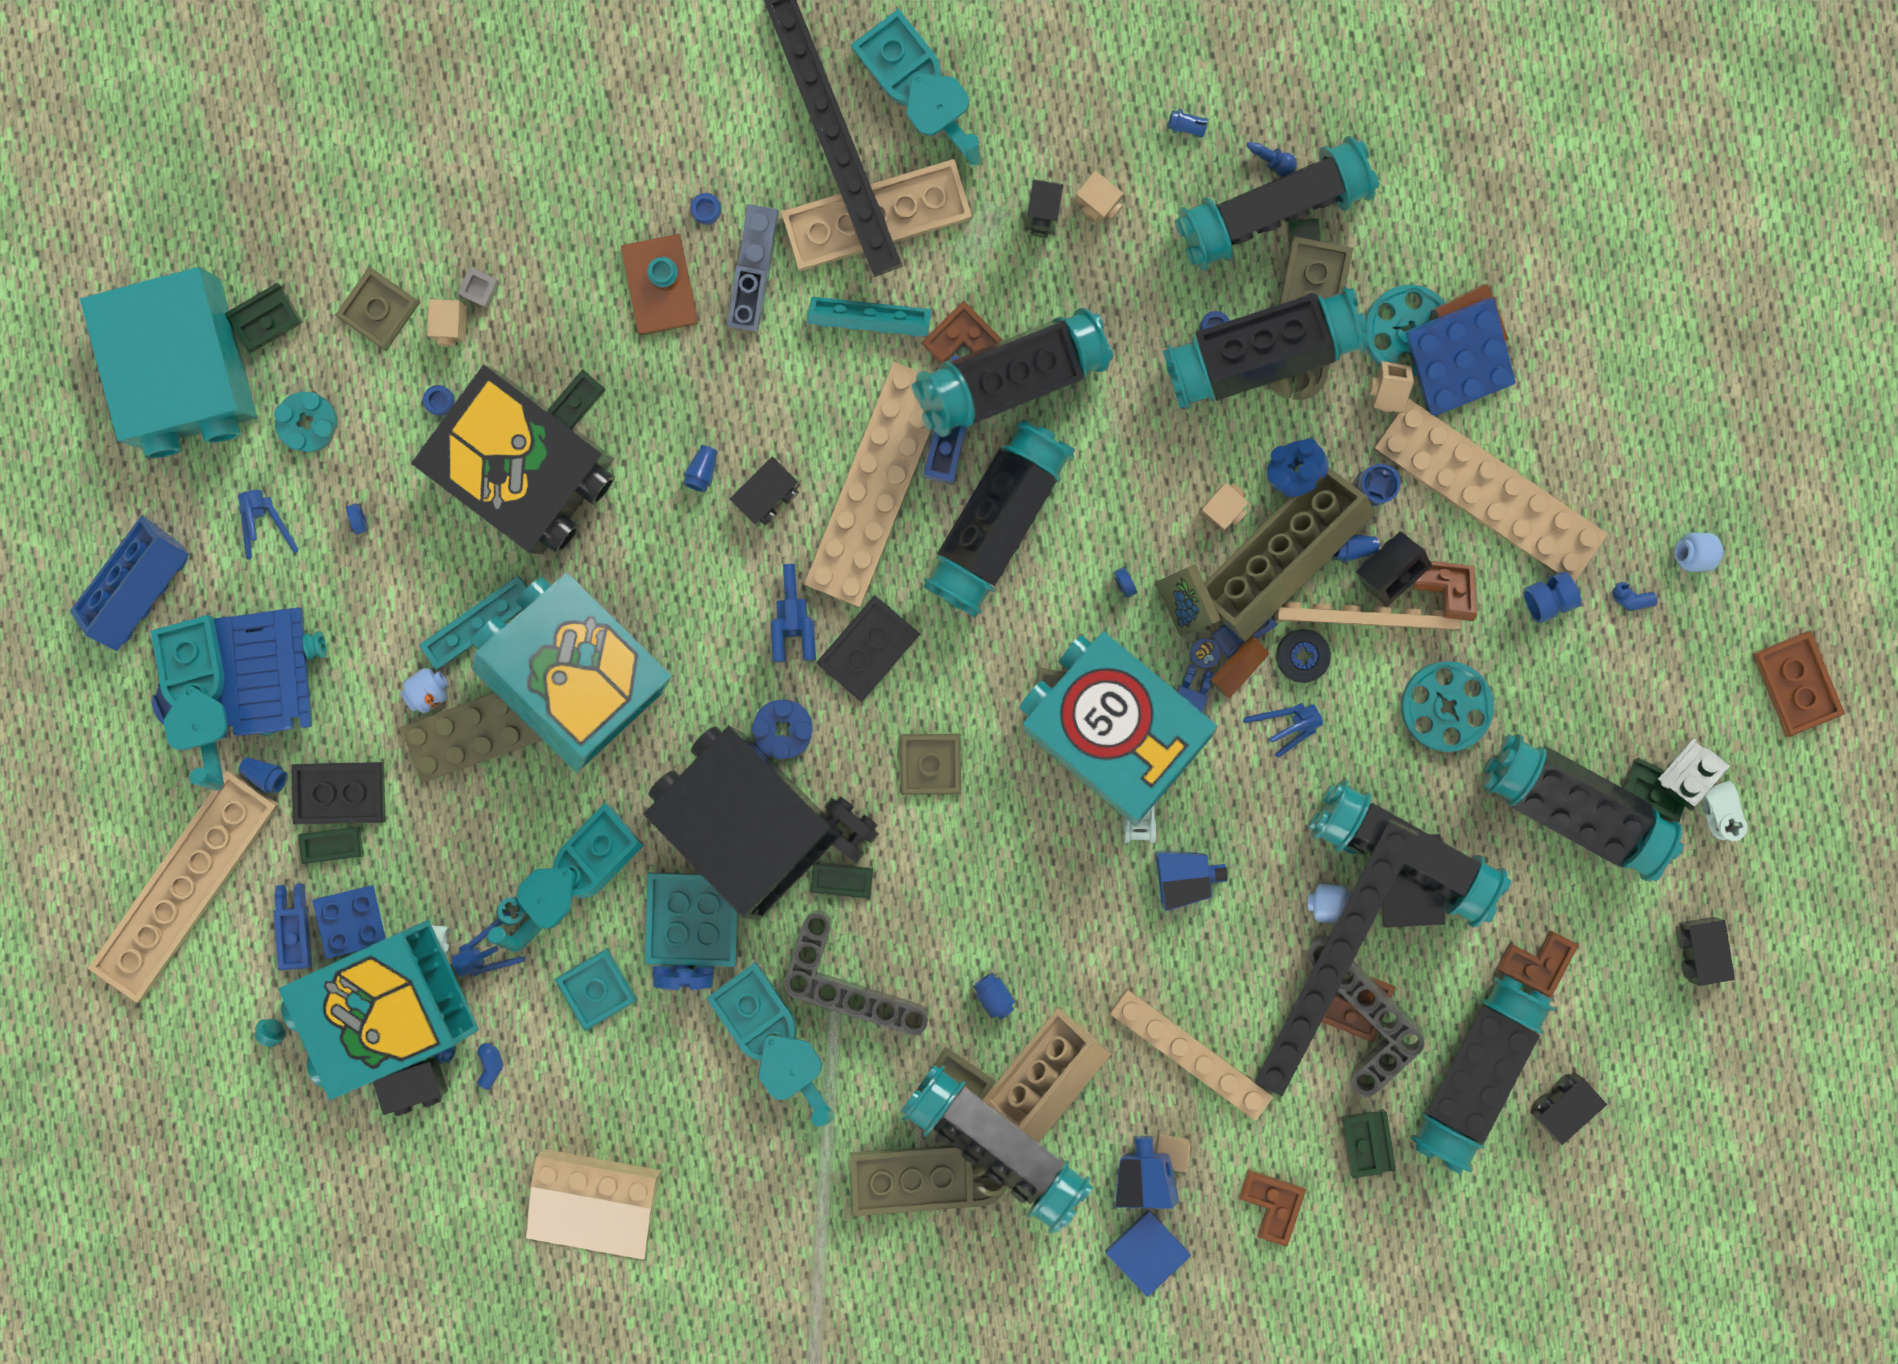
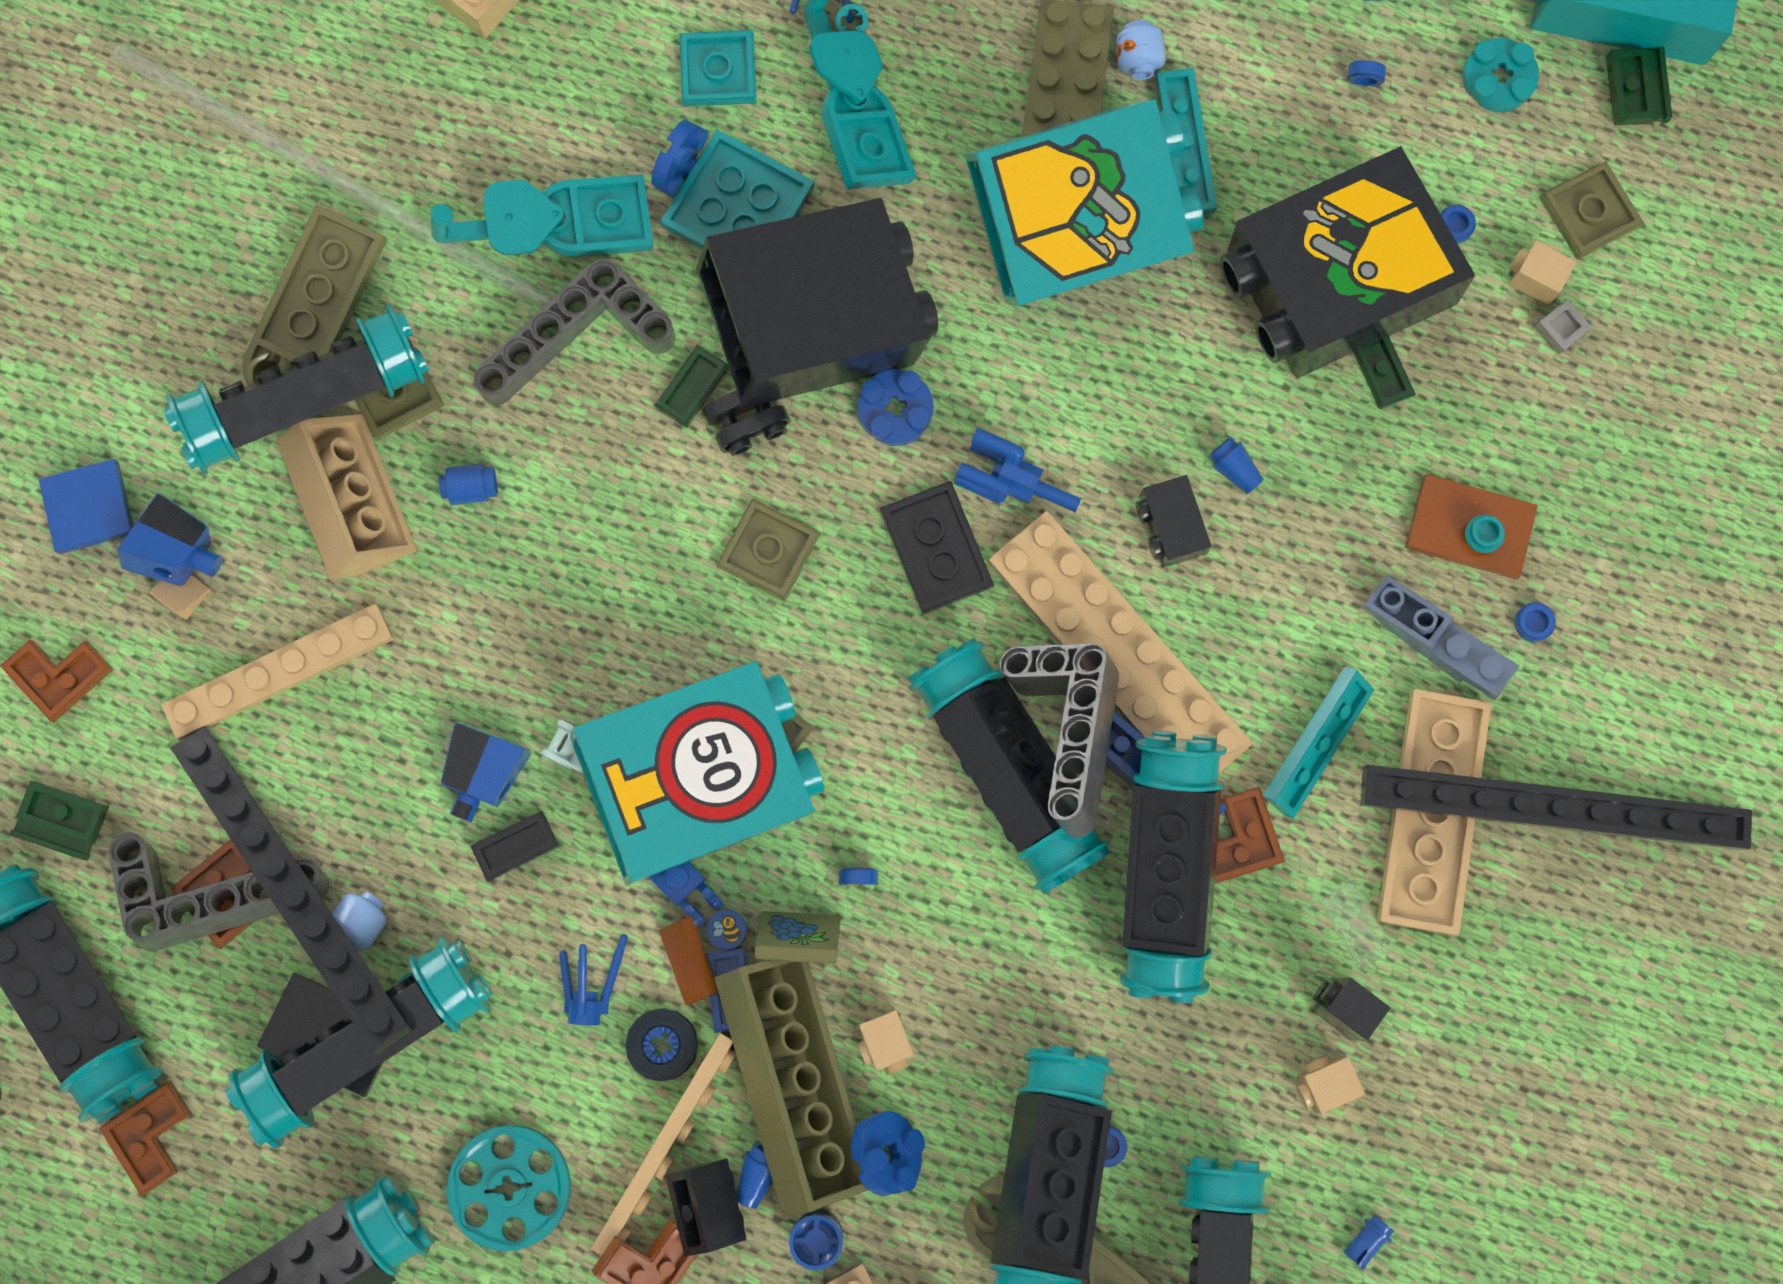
camera: 120 degrees right, 10 degrees down
teal plate [851,8,981,166] -> none
none -> black tile [470,811,560,882]
none -> dark grey beam [999,643,1119,838]

